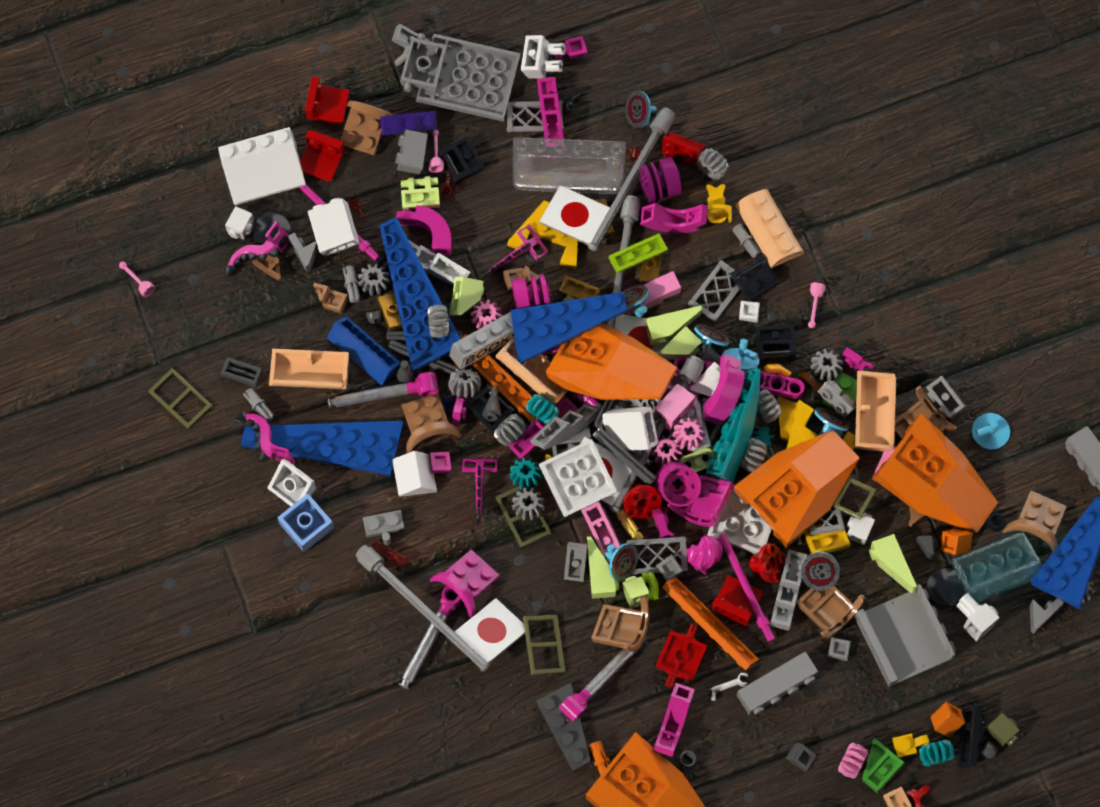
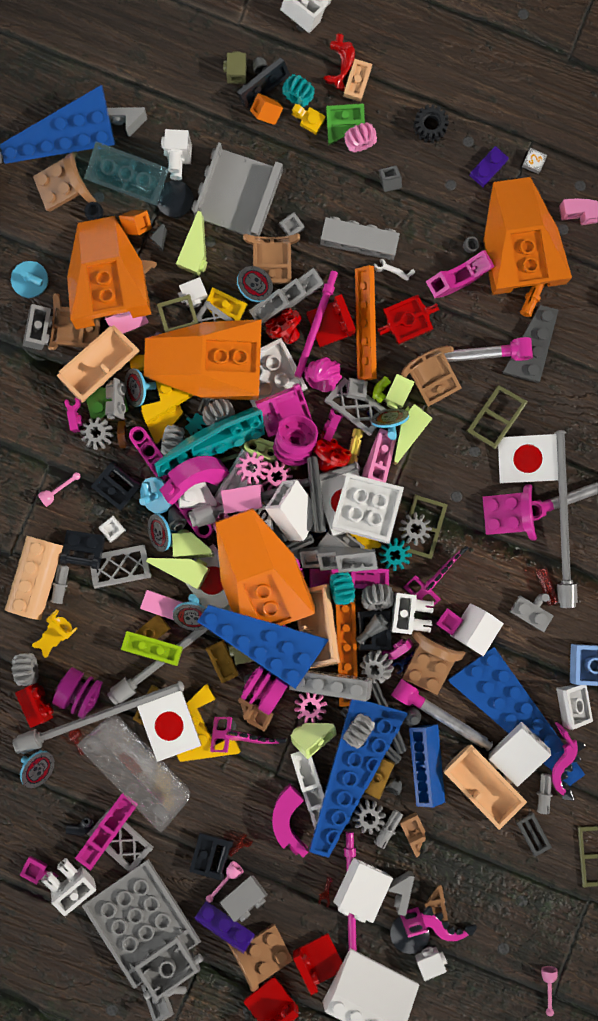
camera: 140 degrees left, 15 degrees up
yellowish green plate [401,176,440,210] -> none
light grey slope [564,542,588,582] -> none
dark pink arch [640,203,708,233] -> none
light orange arm [762,364,792,377] -> none
none -> white brick [391,593,434,634]
none -> white brick [489,722,551,787]

